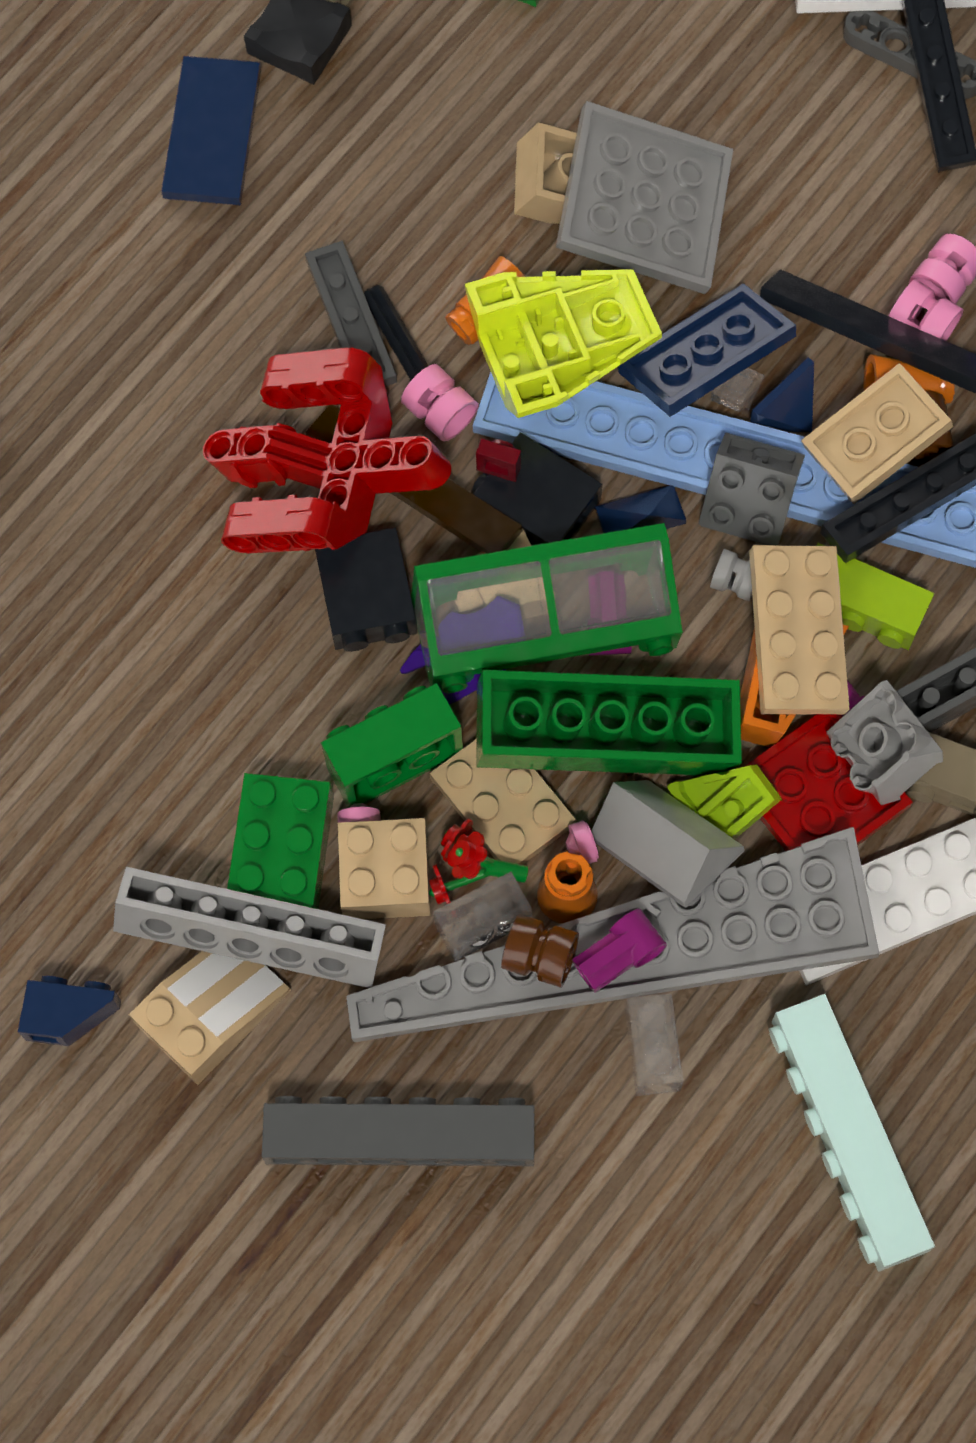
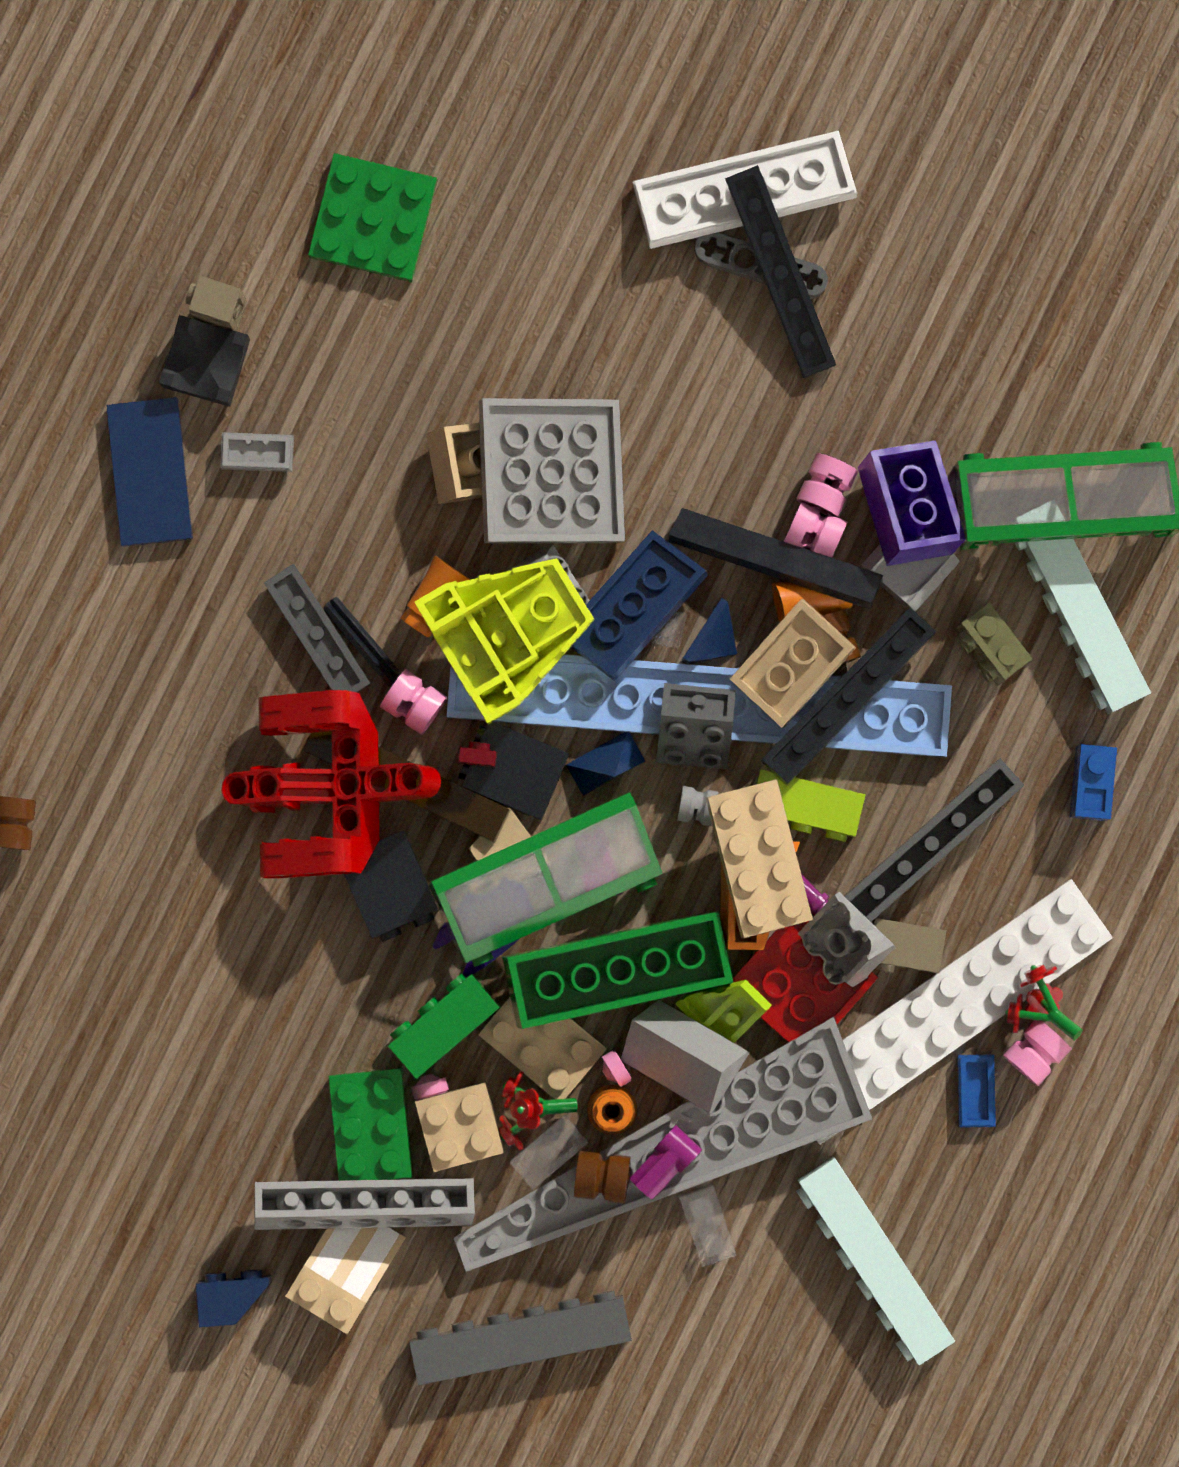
camera: 15 degrees left, 15 degrees up
none -> light grey plate [220,432,294,472]

